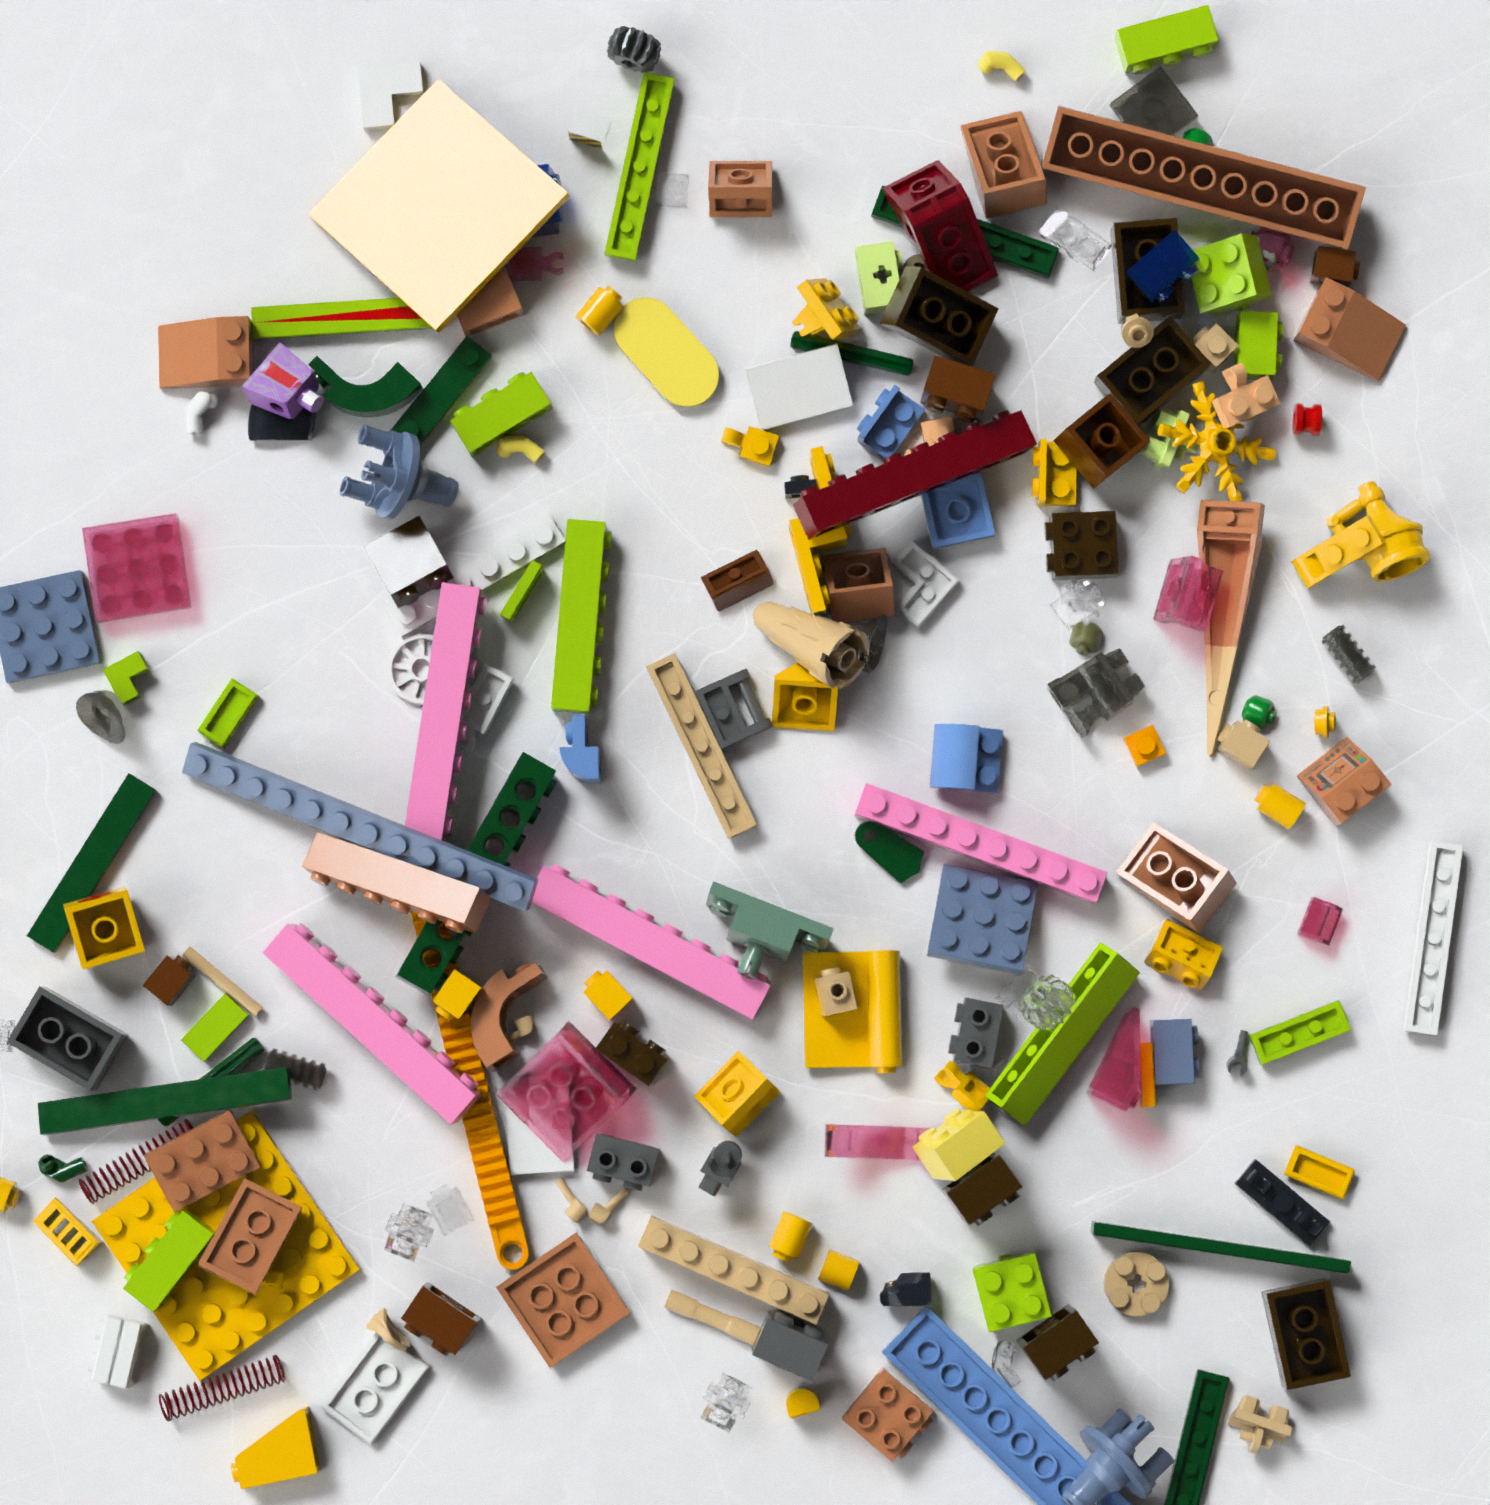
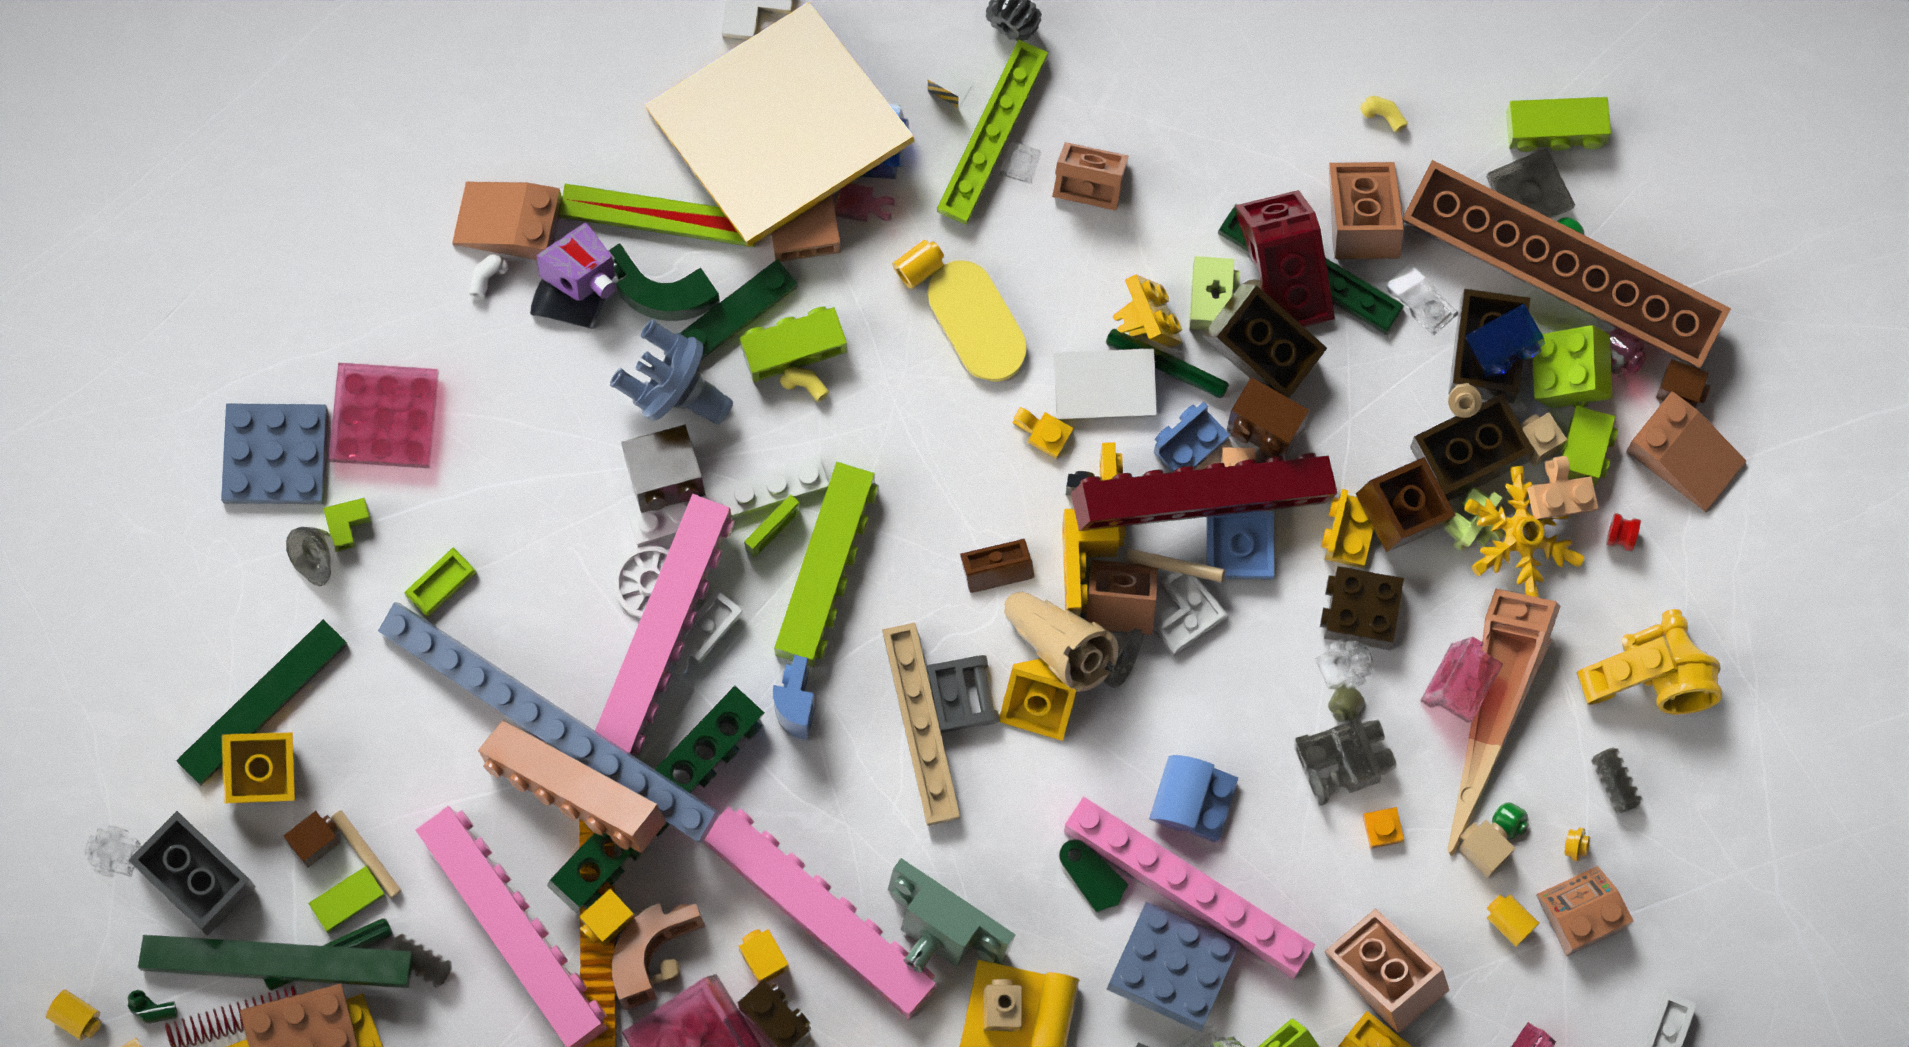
camera: 10 degrees right, 10 degrees down
none -> tan bar [1126,548,1226,582]

